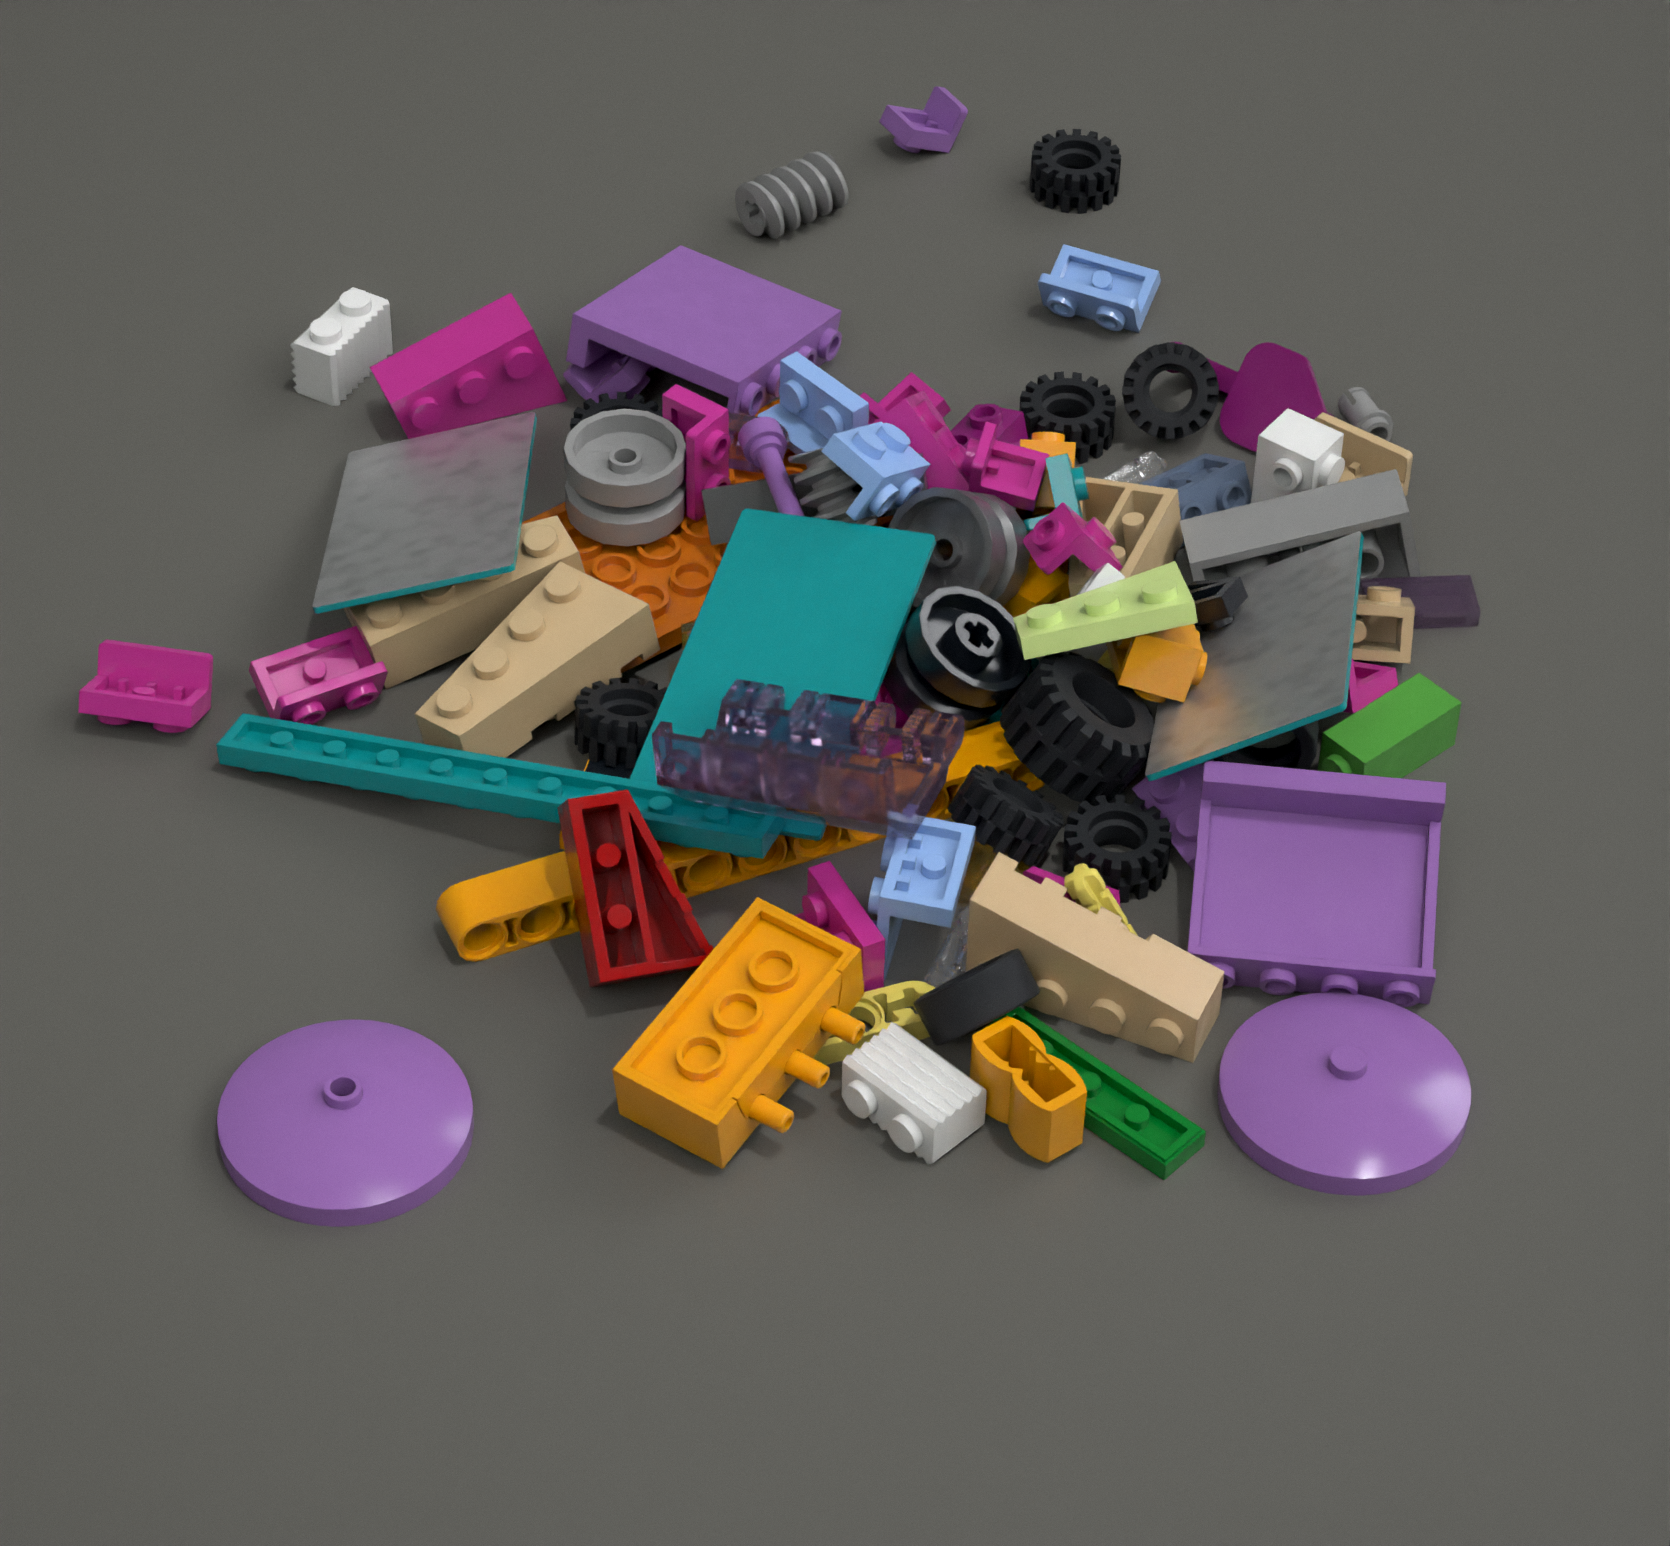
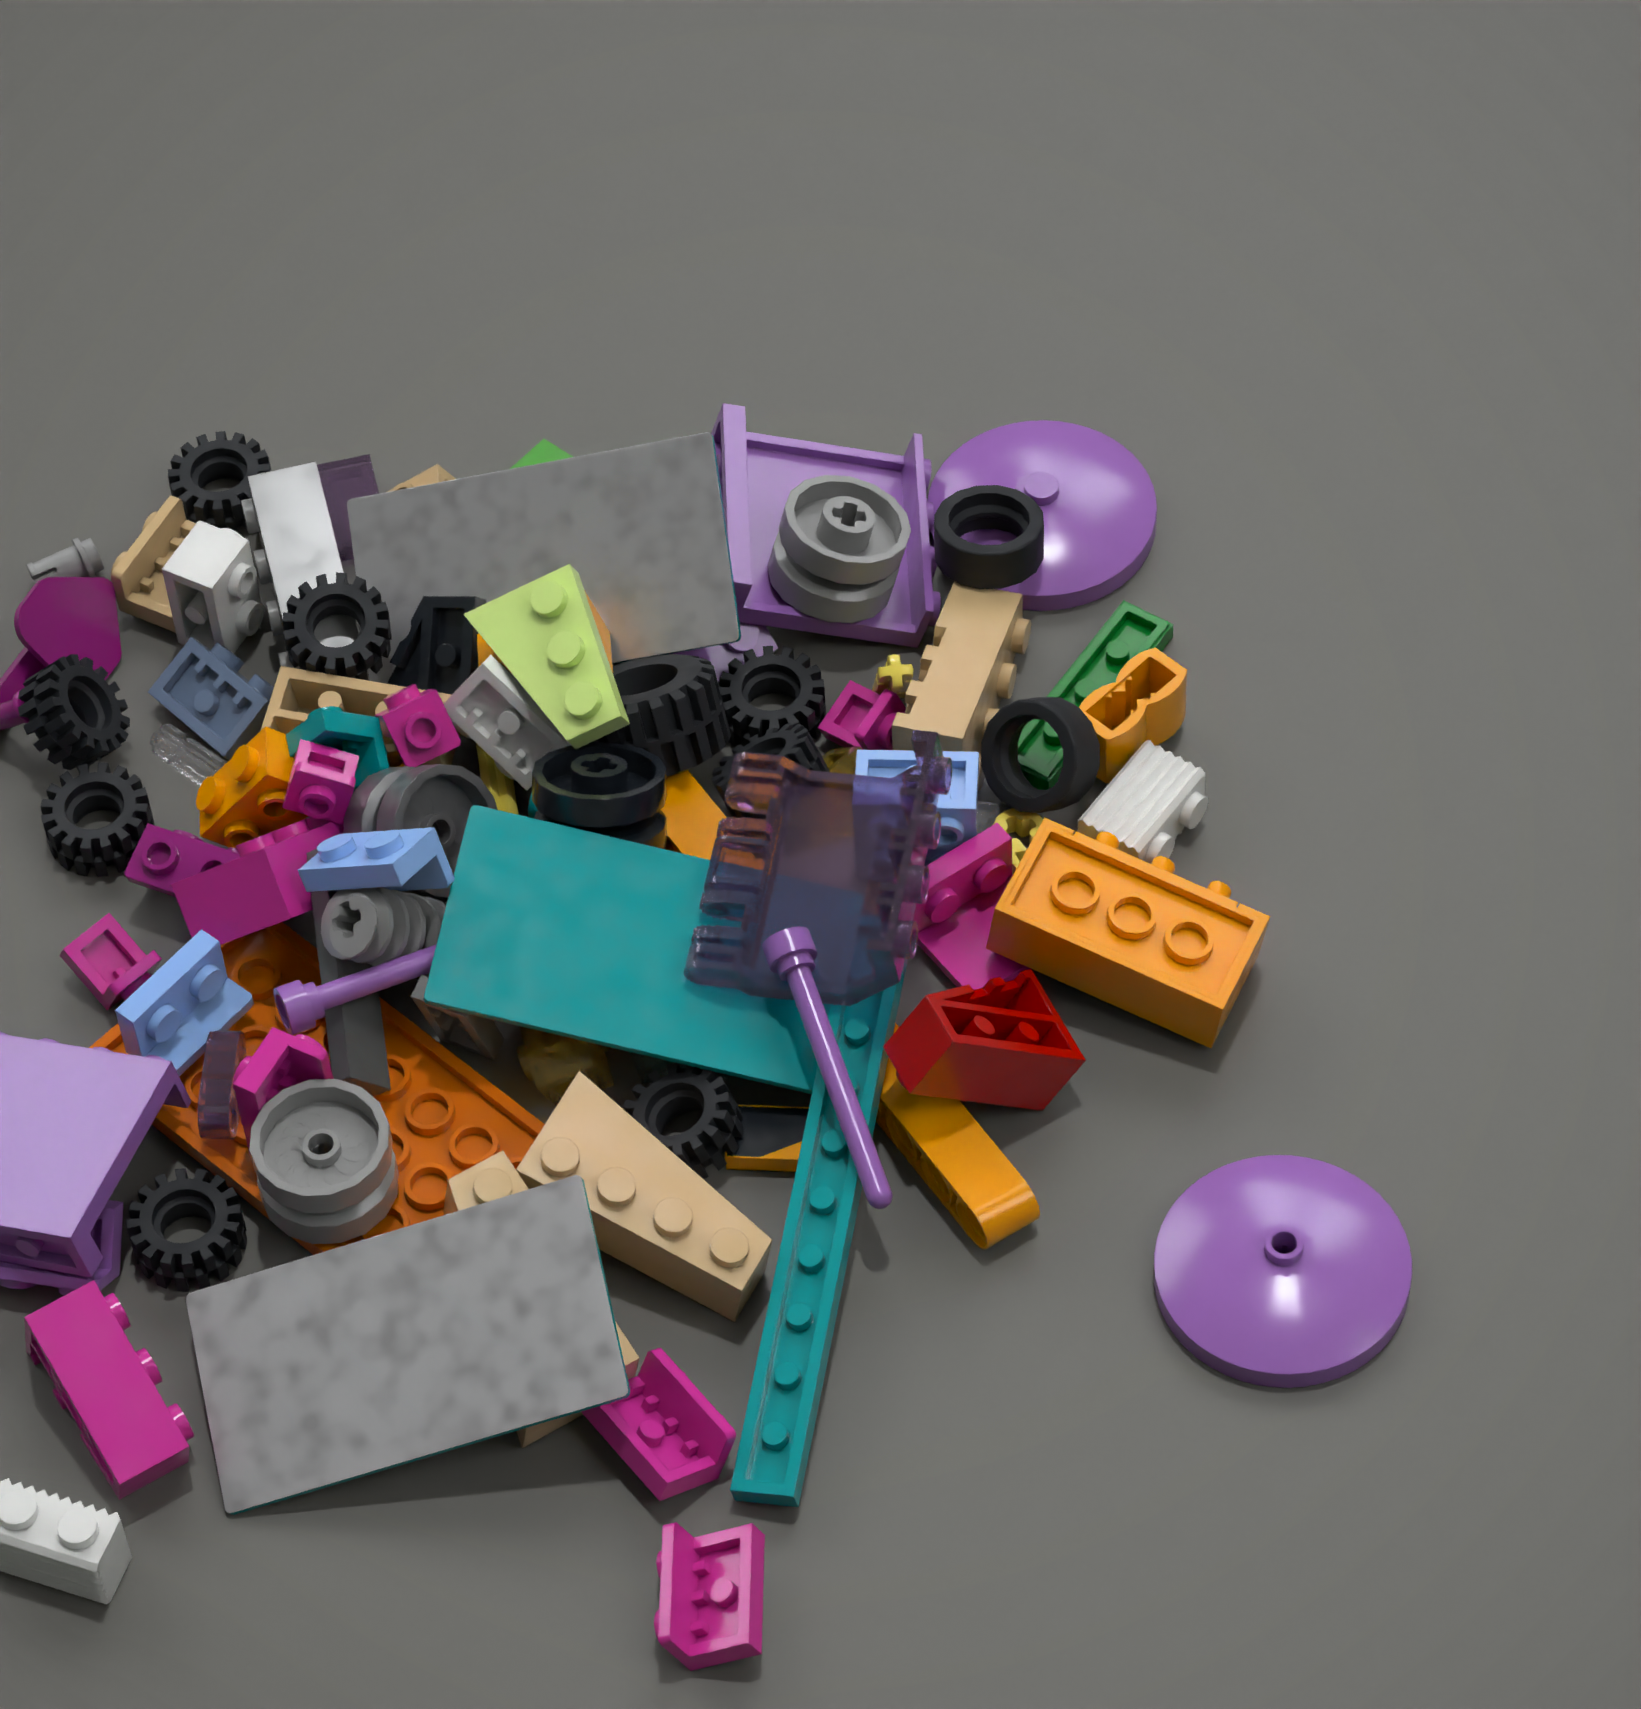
camera: 95 degrees left, 10 degrees up
none -> black tyre [168,431,271,532]
none -> black tyre [282,572,392,680]
none -> medium lavender piece [762,927,893,1209]
none -> light grey wheel [767,475,911,623]
none -> black tyre [934,485,1044,589]

